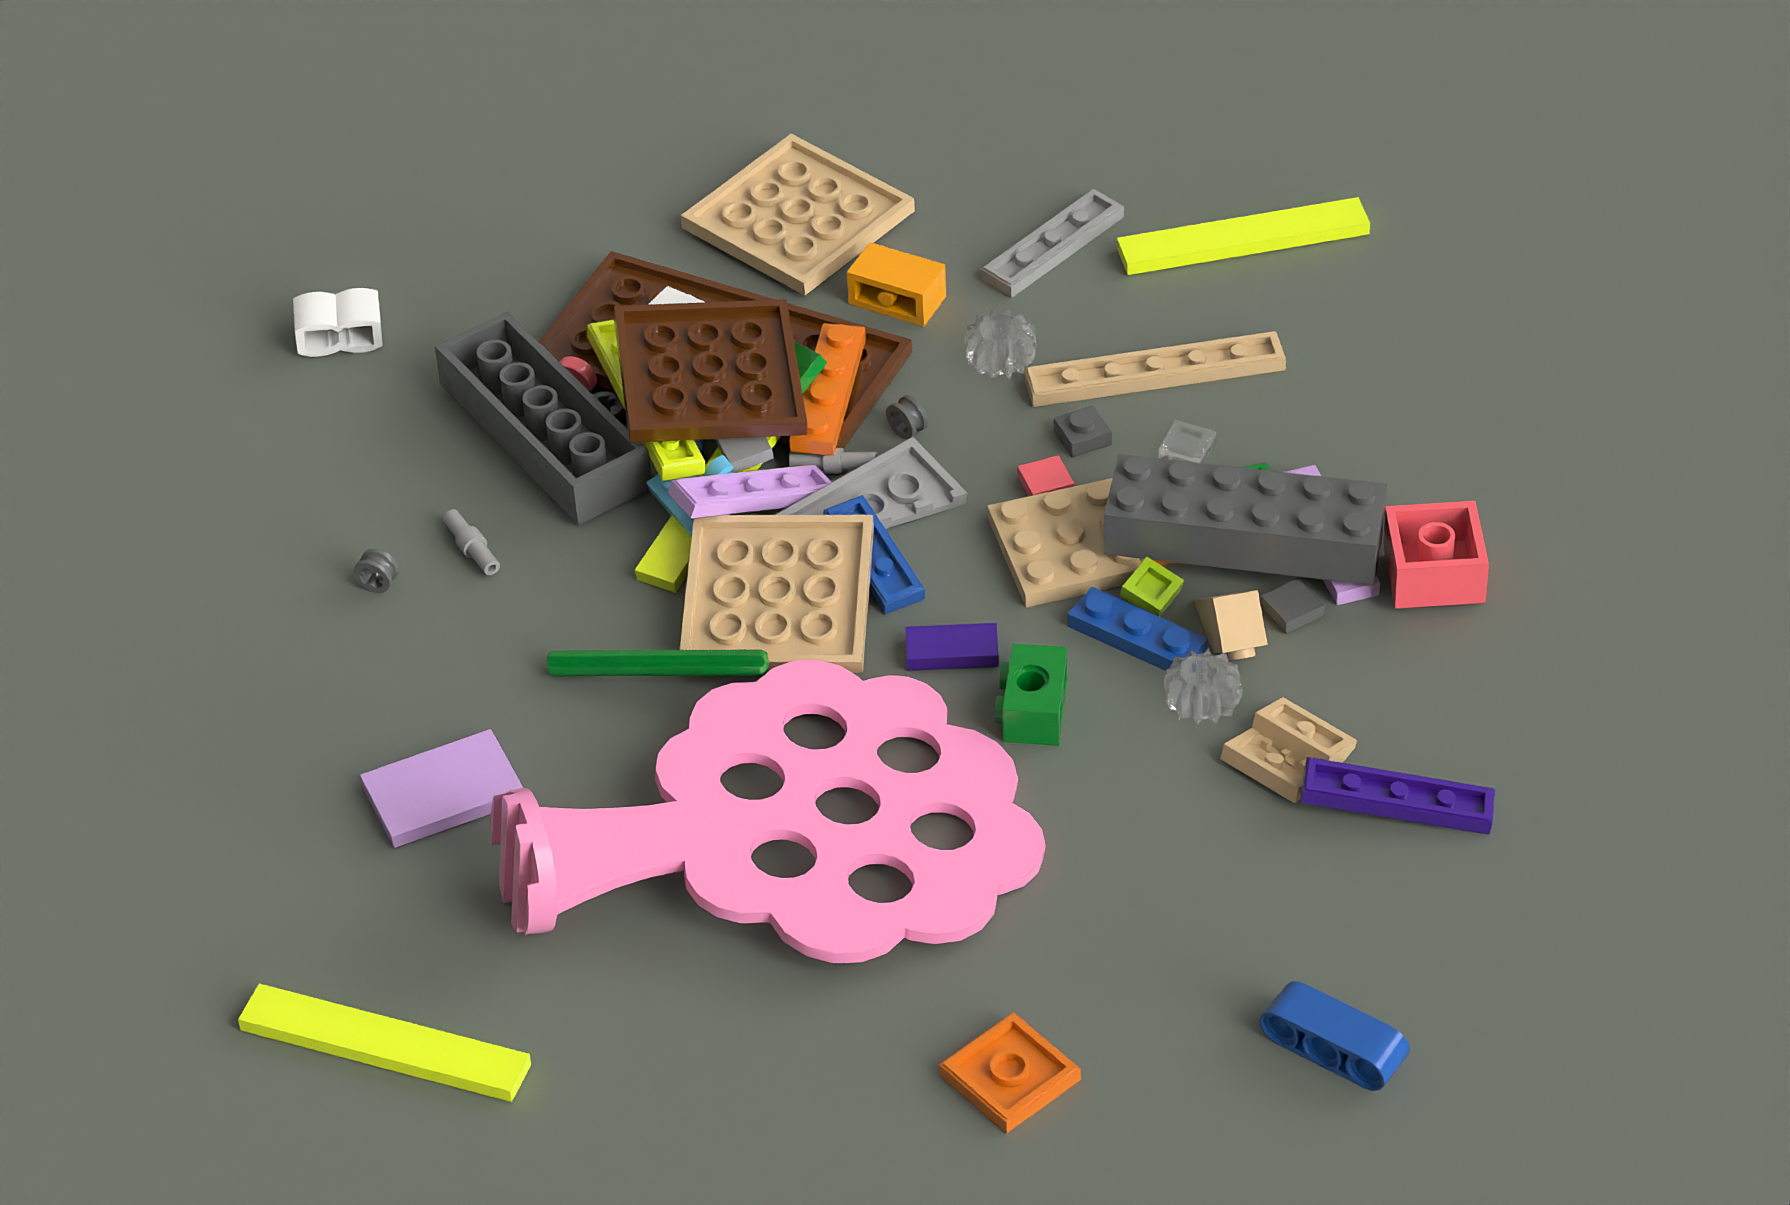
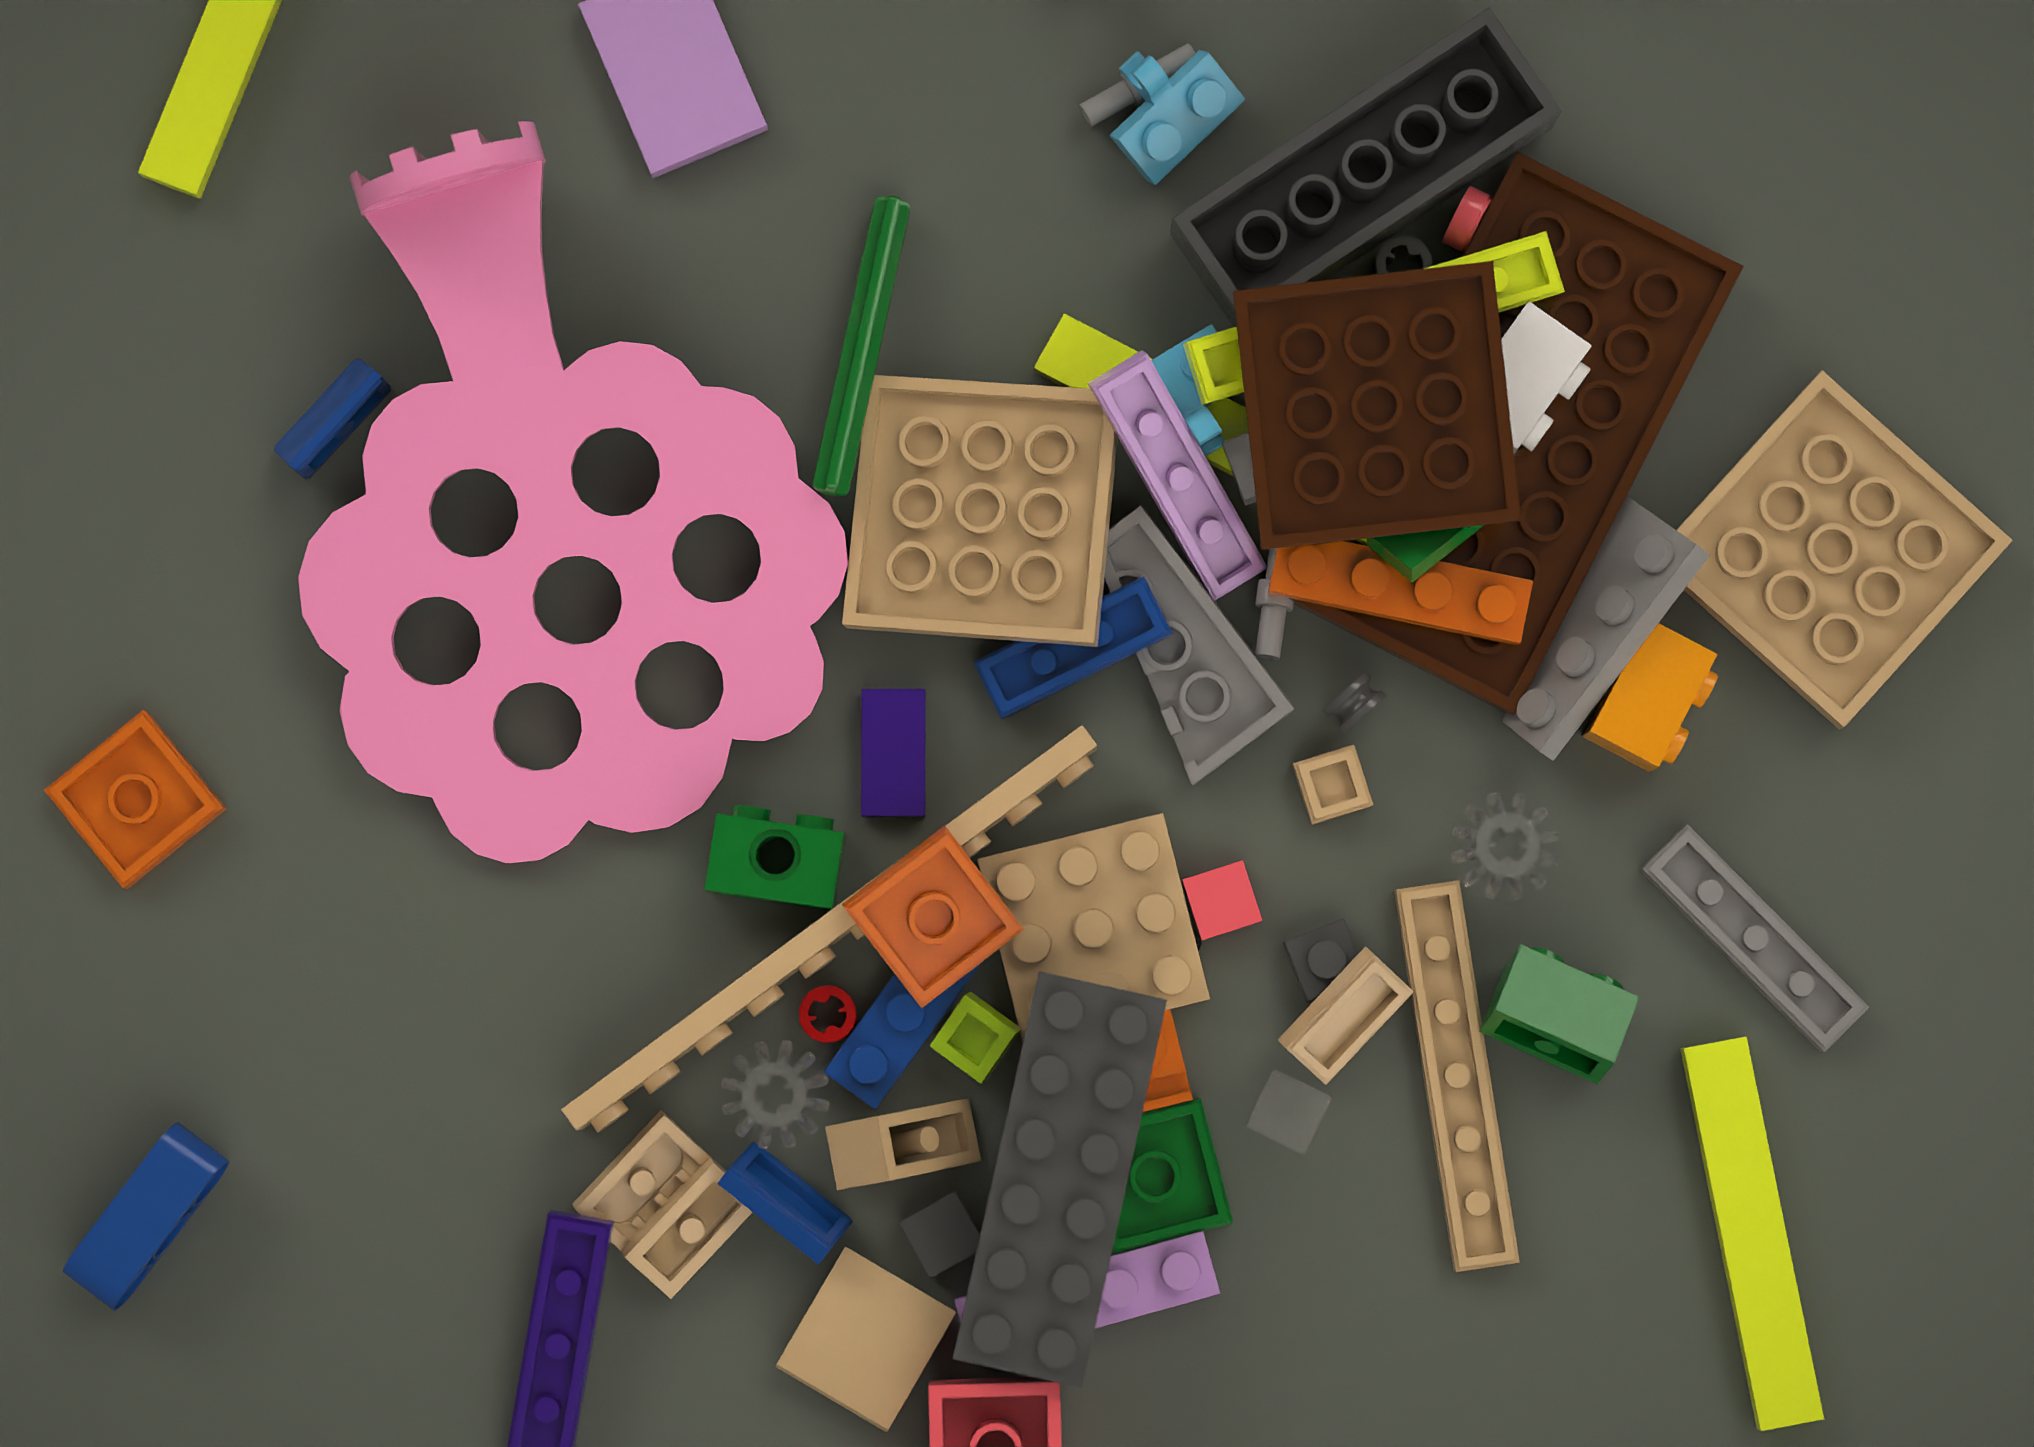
camera: 90 degrees right, 40 degrees up
none -> blue slope [274,358,391,479]
none -> tan plate [561,725,1098,1133]
none -> blue tile [717,1141,853,1265]
none -> tan slope [775,1246,956,1433]
none -> red bush [799,985,857,1043]
none -> orange tile [842,826,1024,1008]
none -> medium azure plate [1109,50,1246,185]
none -> tan tile [1278,946,1414,1085]
none -> tan tile [1292,744,1373,825]
none -> green brick [1479,944,1639,1084]
none -> light grey wing [1502,496,1710,761]

